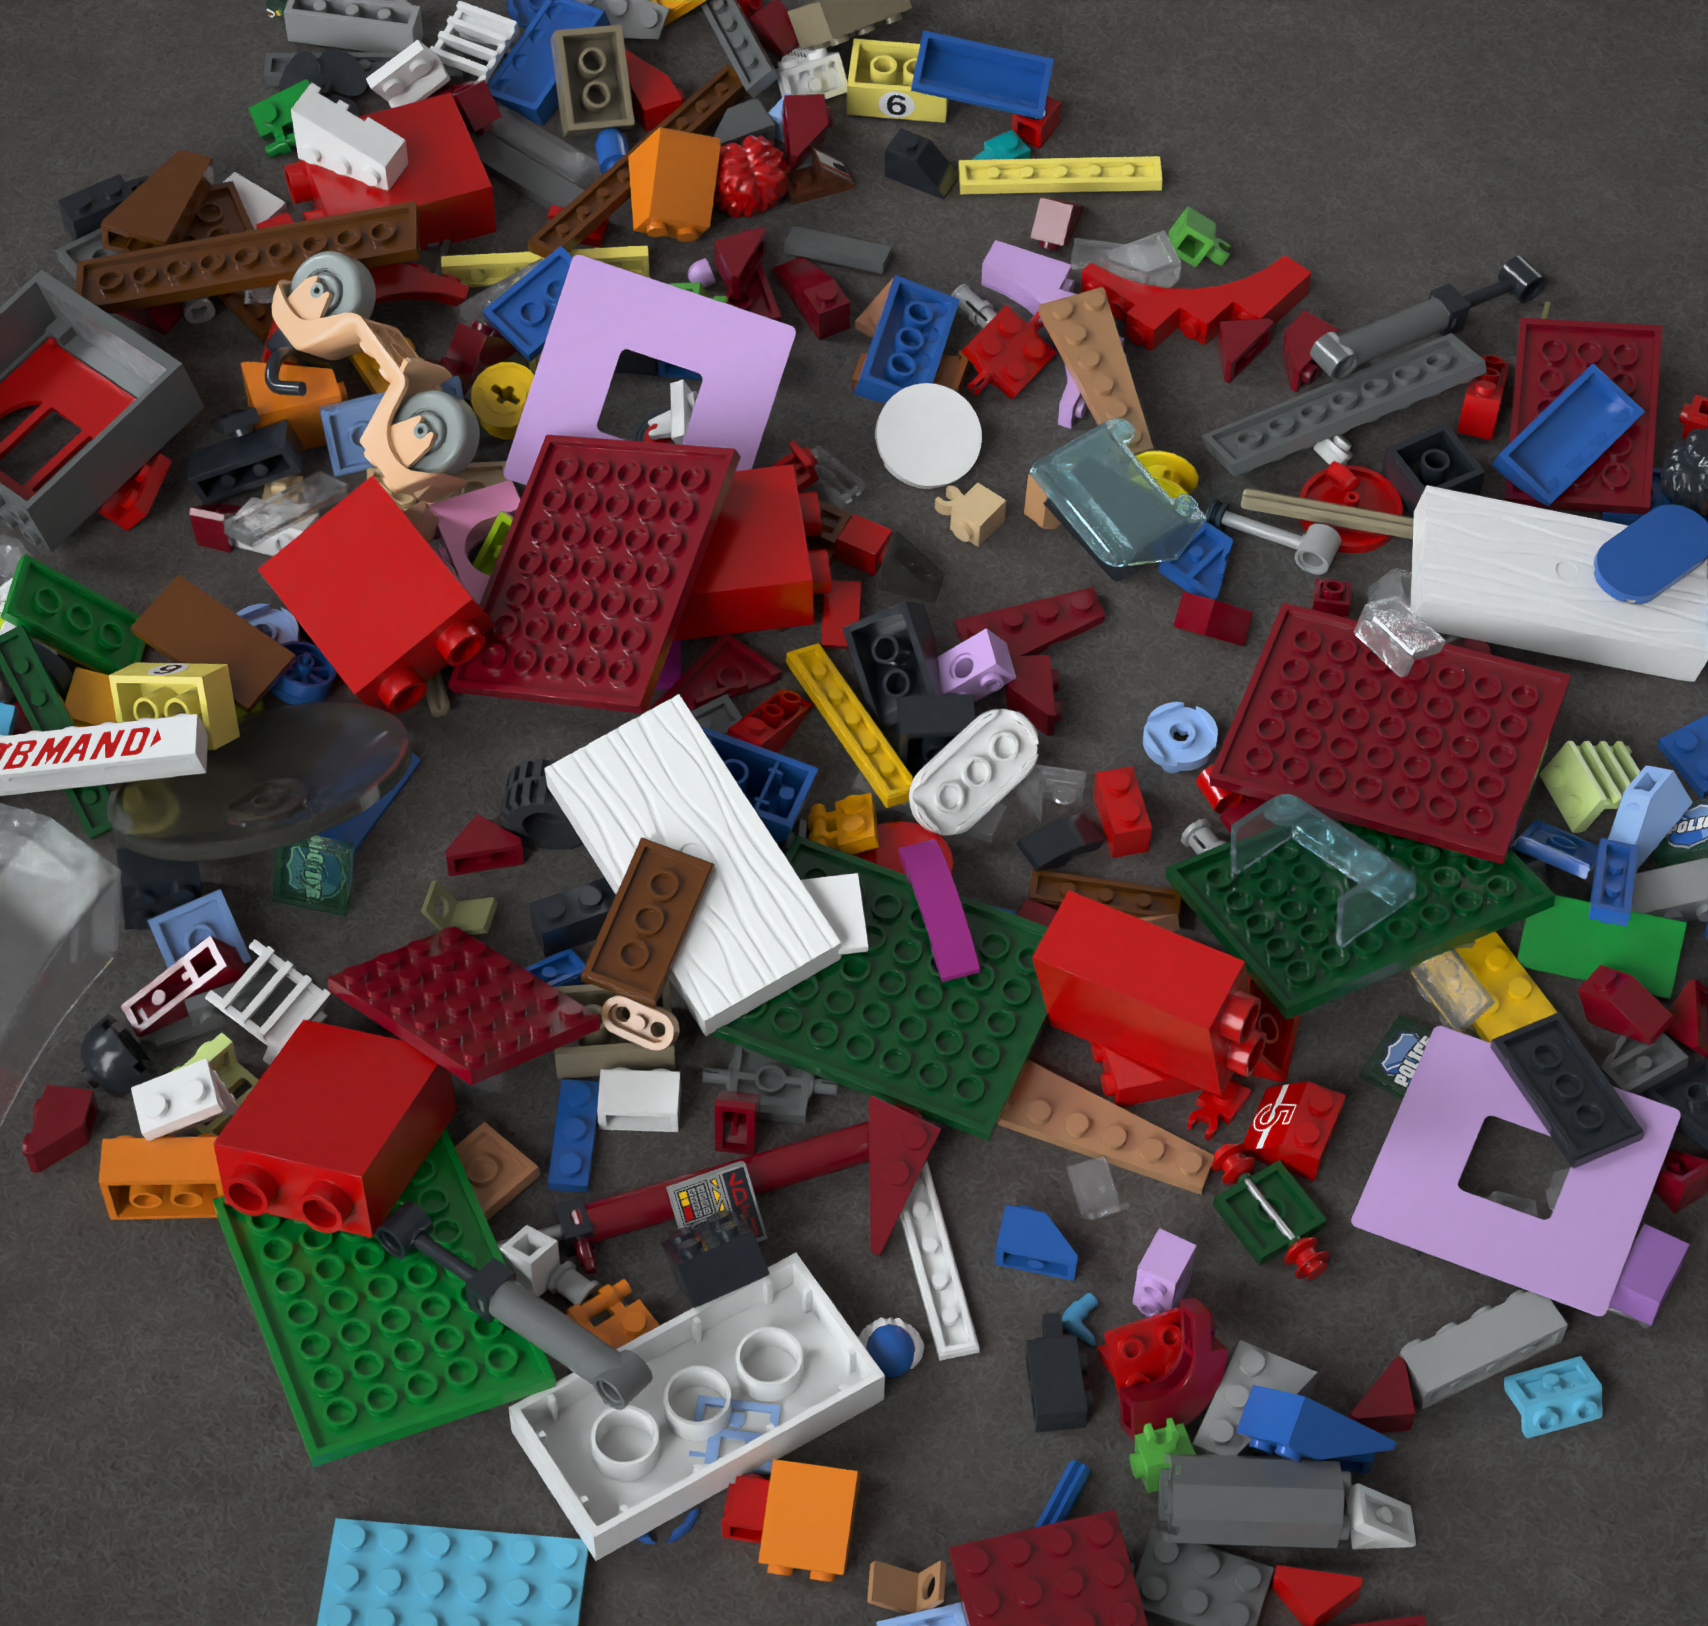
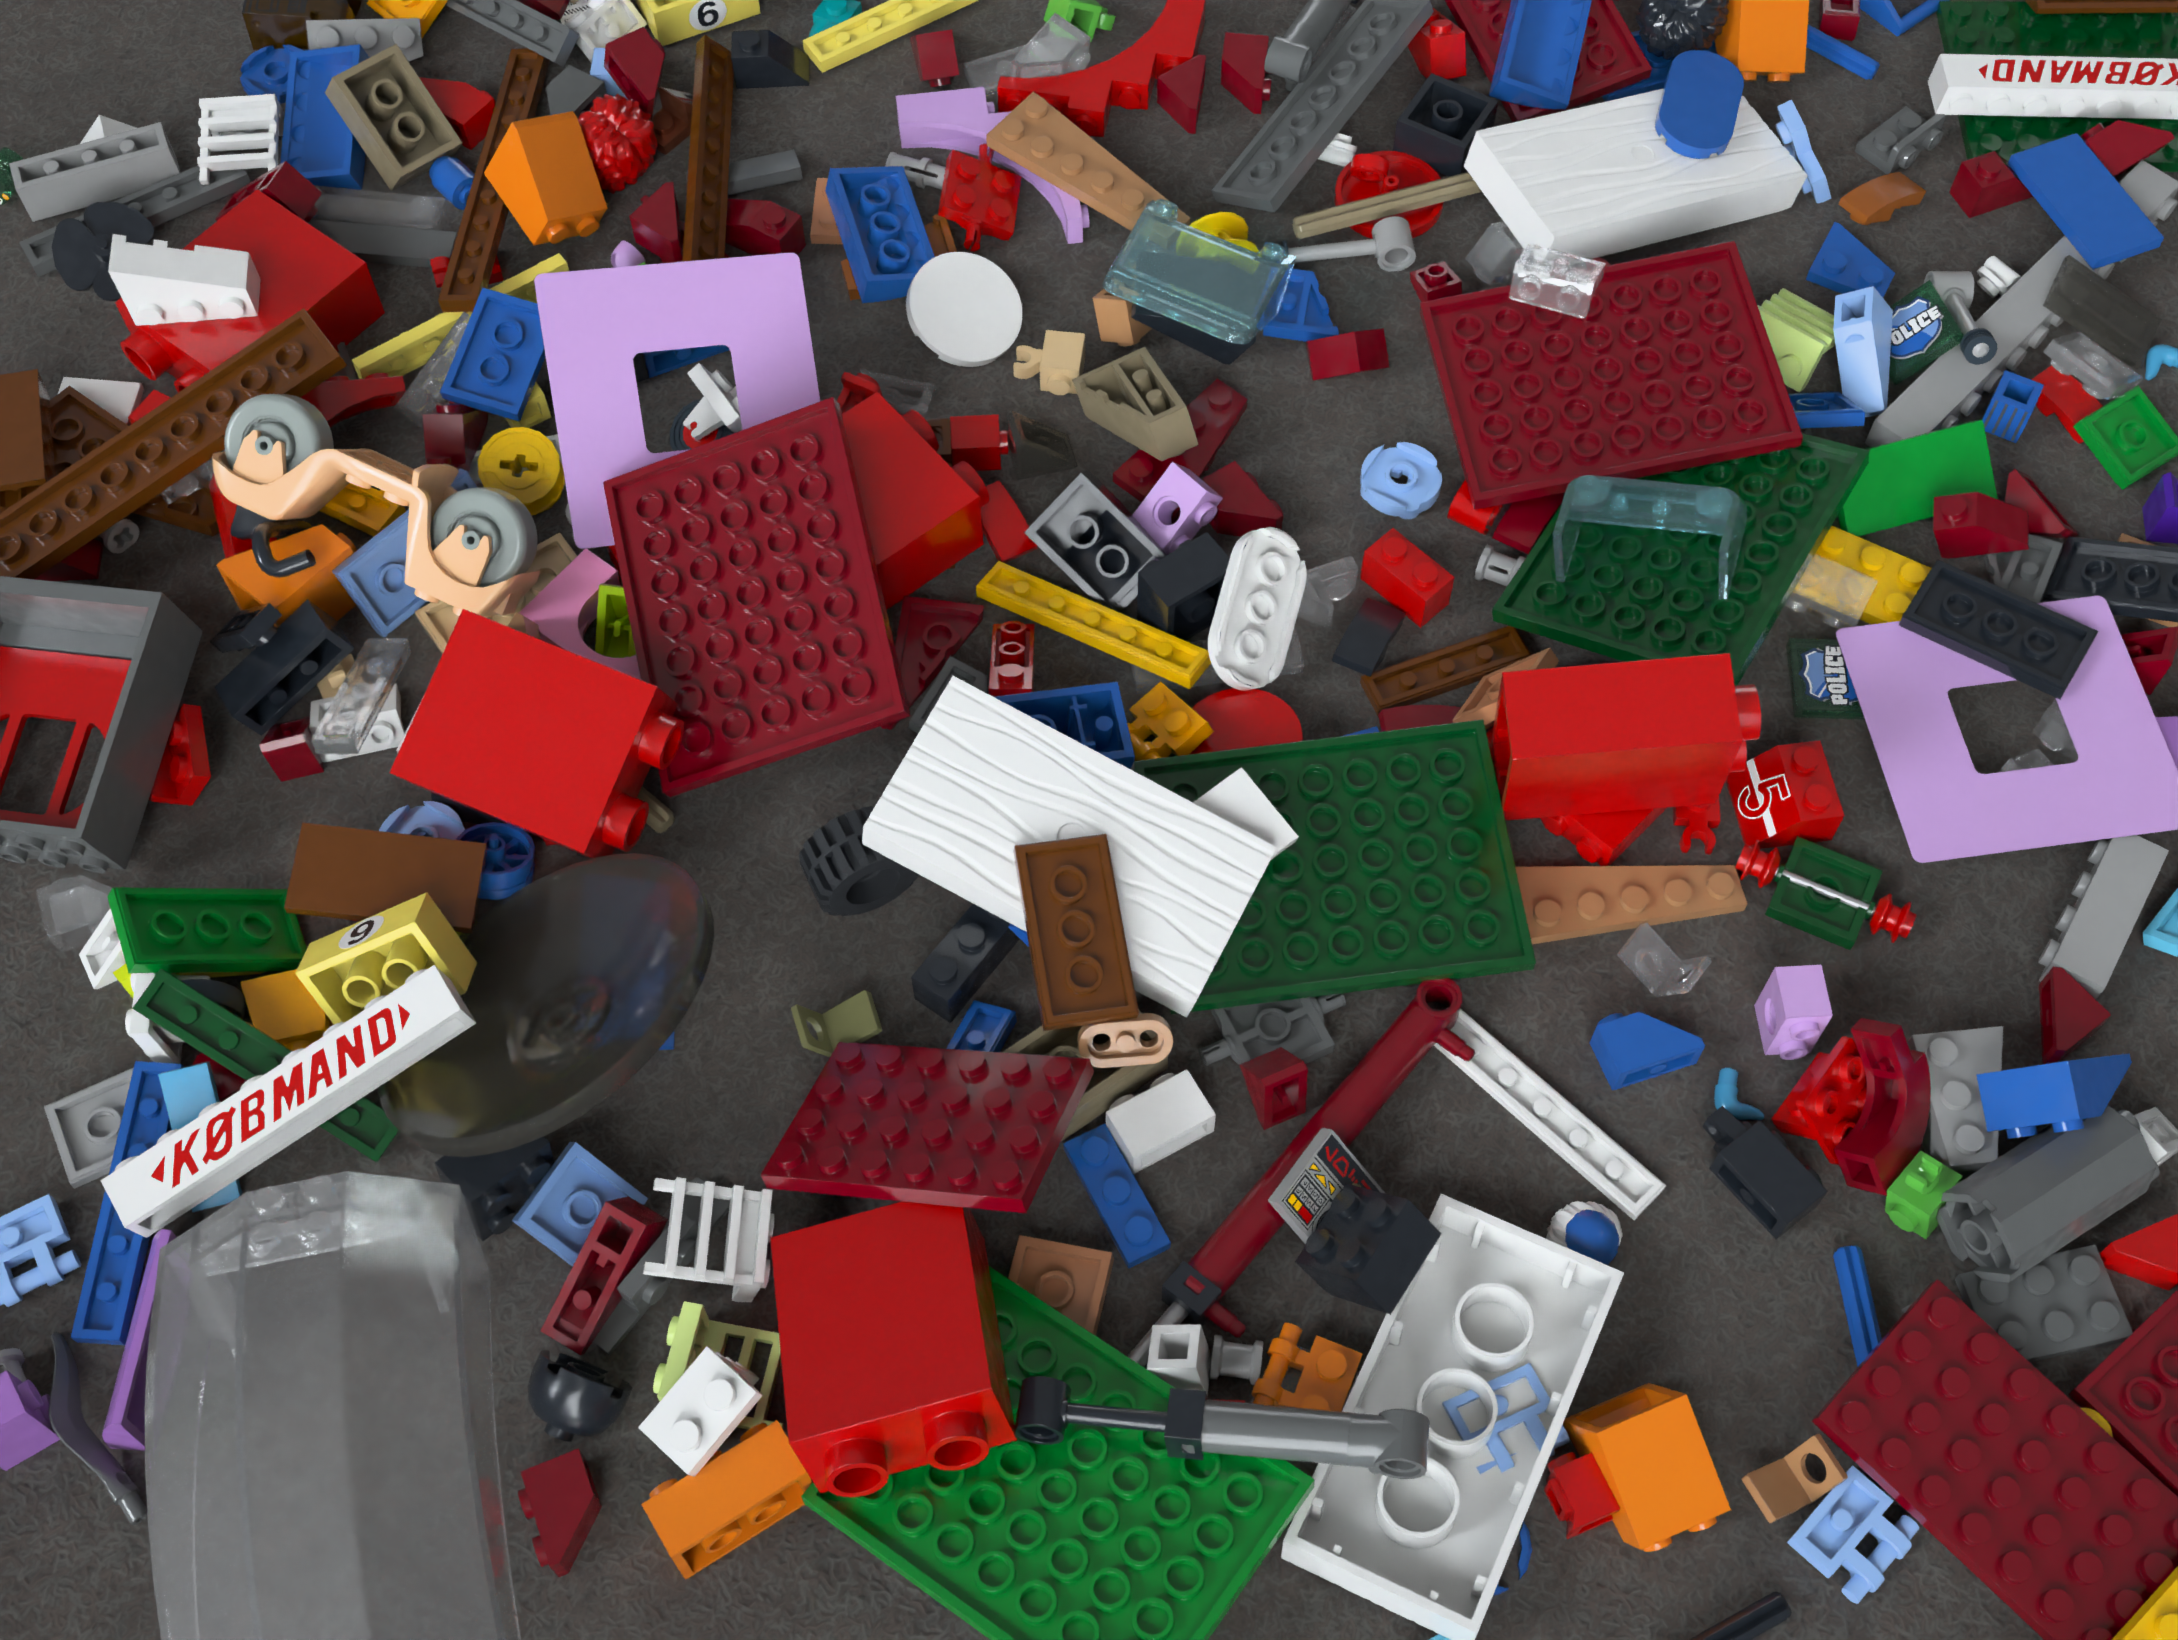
camera: 30 degrees left, 5 degrees up
green plate [248,79,311,158] -> none
tile [272,828,355,916] -> none
white bracket [366,40,450,108] -> none
dark red slope [445,813,524,876] -> none
dark red wing [868,1095,941,1257] -> none
magenta slope [898,839,980,982] -> none
blue plate [1588,838,1639,927] -> none
none -> reddish brown plate [682,35,734,262]
none -> dark tan wedge [1072,347,1199,461]

